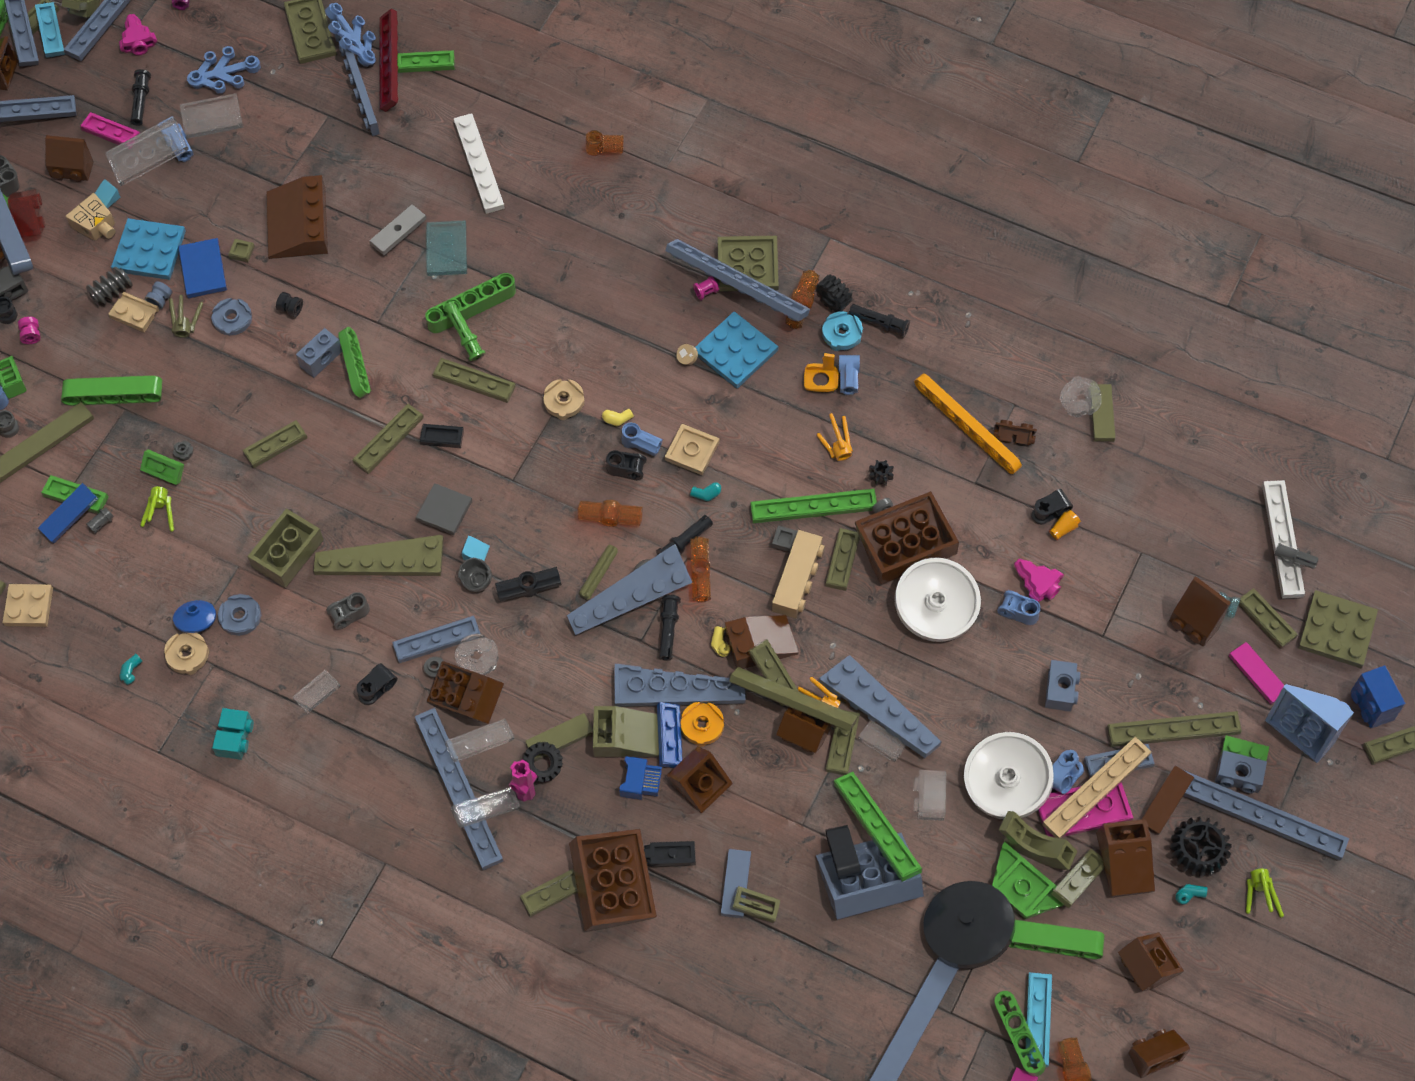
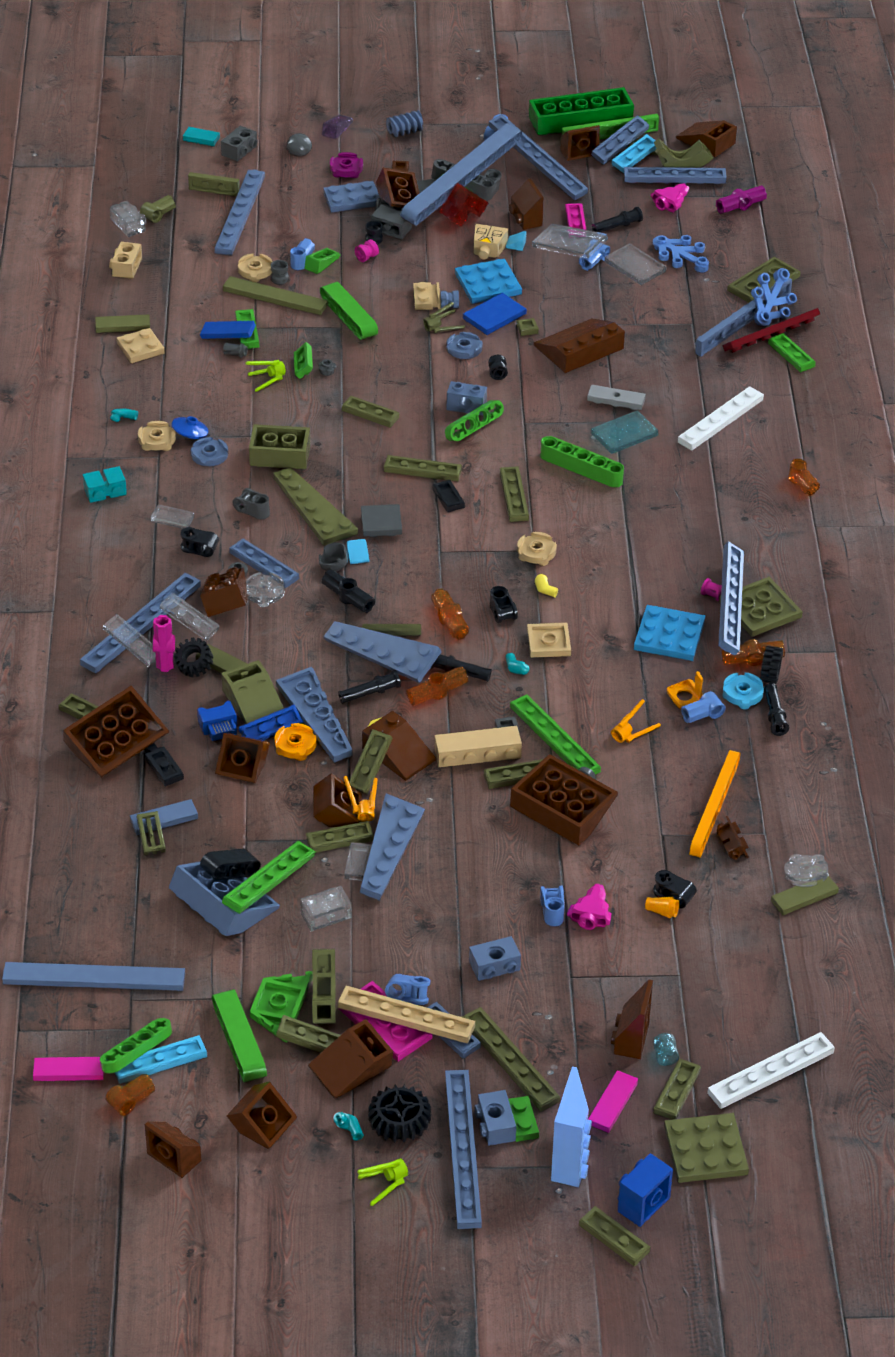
camera: 60 degrees right, 20 degrees down
dark grey piece [86,267,133,307] -> none
bright green pin [443,301,486,361] -> none
medium blue piece [621,422,663,457] -> none
tan tile [676,344,698,365] -> none
olive tile [729,667,858,731] -> none
black gear [869,460,894,486] -> none
white dish [895,558,981,642] -> none
black dish [923,881,1015,969] -> none
white dish [964,732,1054,819] -> none
reddish brown tile [1142,766,1194,834] -> none
dark grey axle [1274,543,1318,569] -> none

